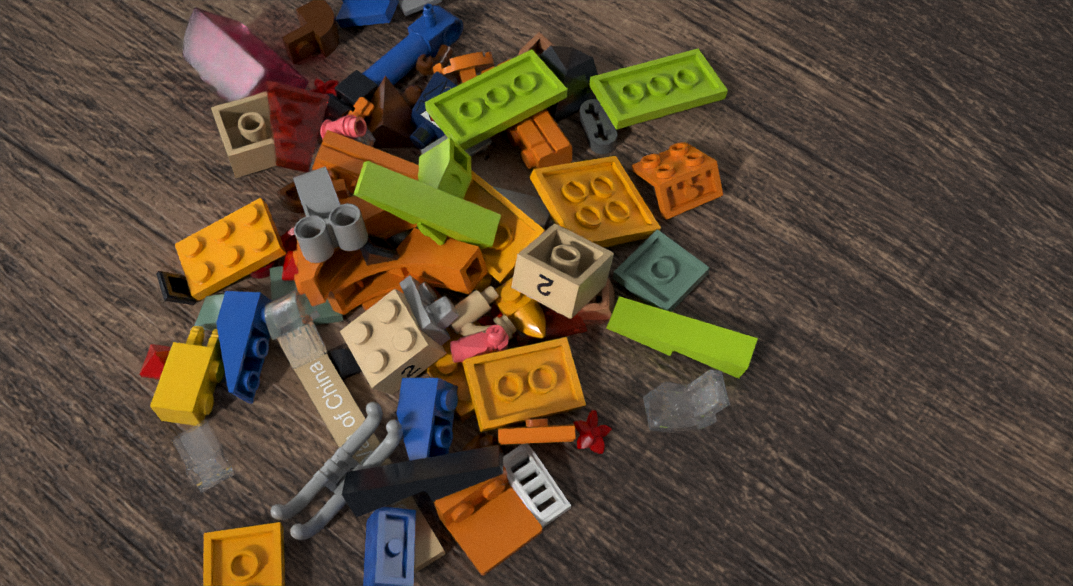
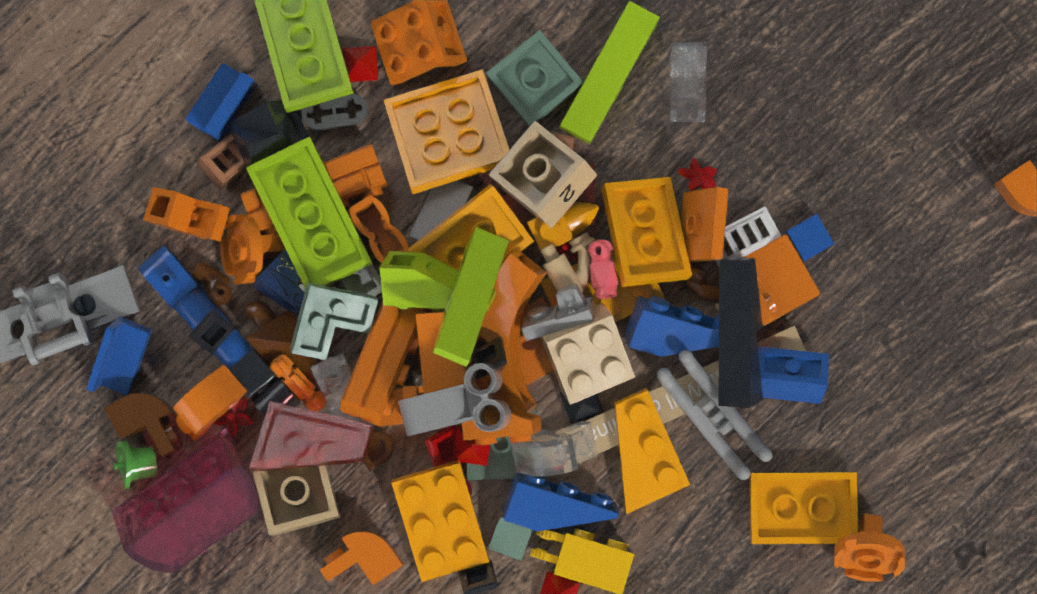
camera: 80 degrees left, 25 degrees up
clear brick [172,419,235,493] -> none
coral arm [320,114,367,140] -> none
none -> bright green piece [113,441,157,490]
none -> orange brick [143,187,230,242]
none -> orange brick [172,365,247,441]
none -> blue panel [186,64,258,142]
none -> black slope [189,309,235,354]
none -> plate [290,282,378,360]
none -> orange brick [320,531,404,585]
none -> red slope [341,46,379,83]
none -> orange brick [349,195,409,264]
none -> light orange wing [614,388,690,514]
none -> blue tile [785,214,834,262]

